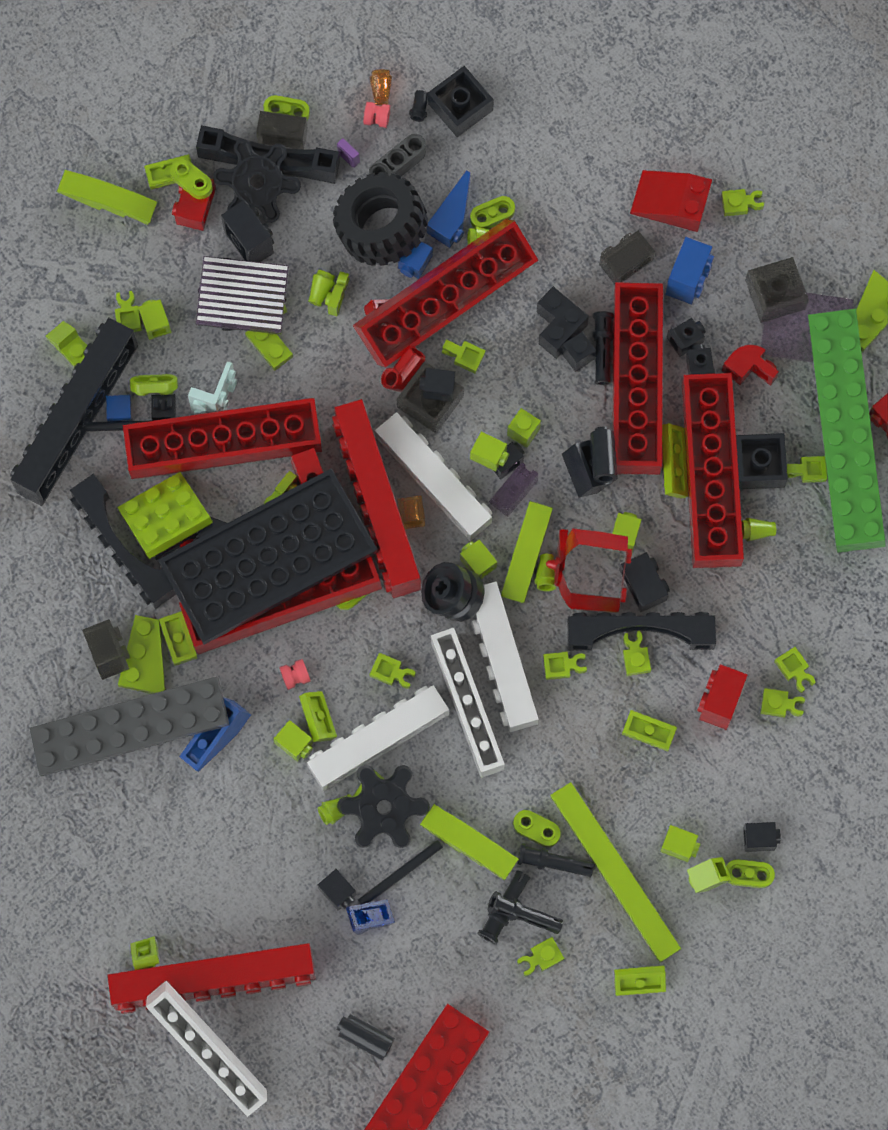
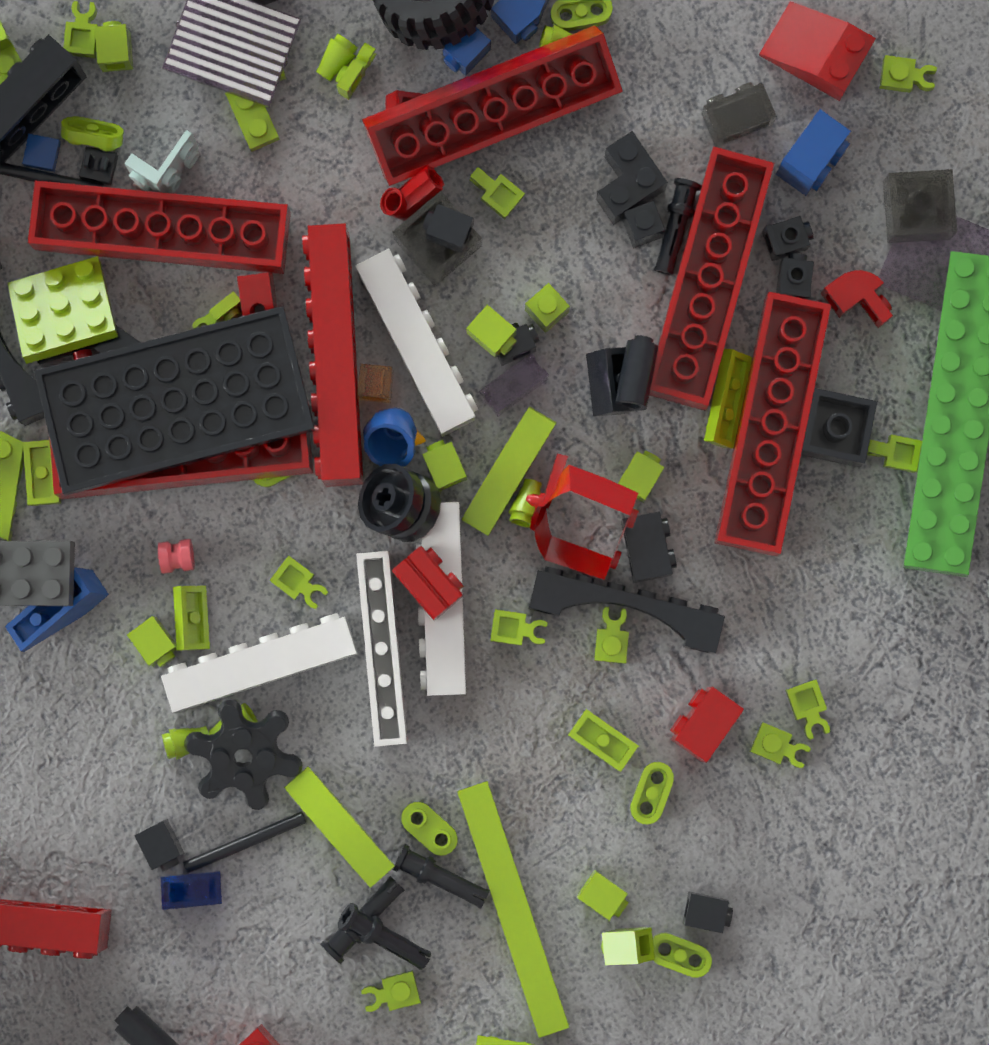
camera: 15 degrees right, 10 degrees up
lime cone [741,518,776,542] -> none
none -> blue piece [363,407,426,467]
none -> red brick [391,546,464,621]
none -> lime plate [630,762,674,825]

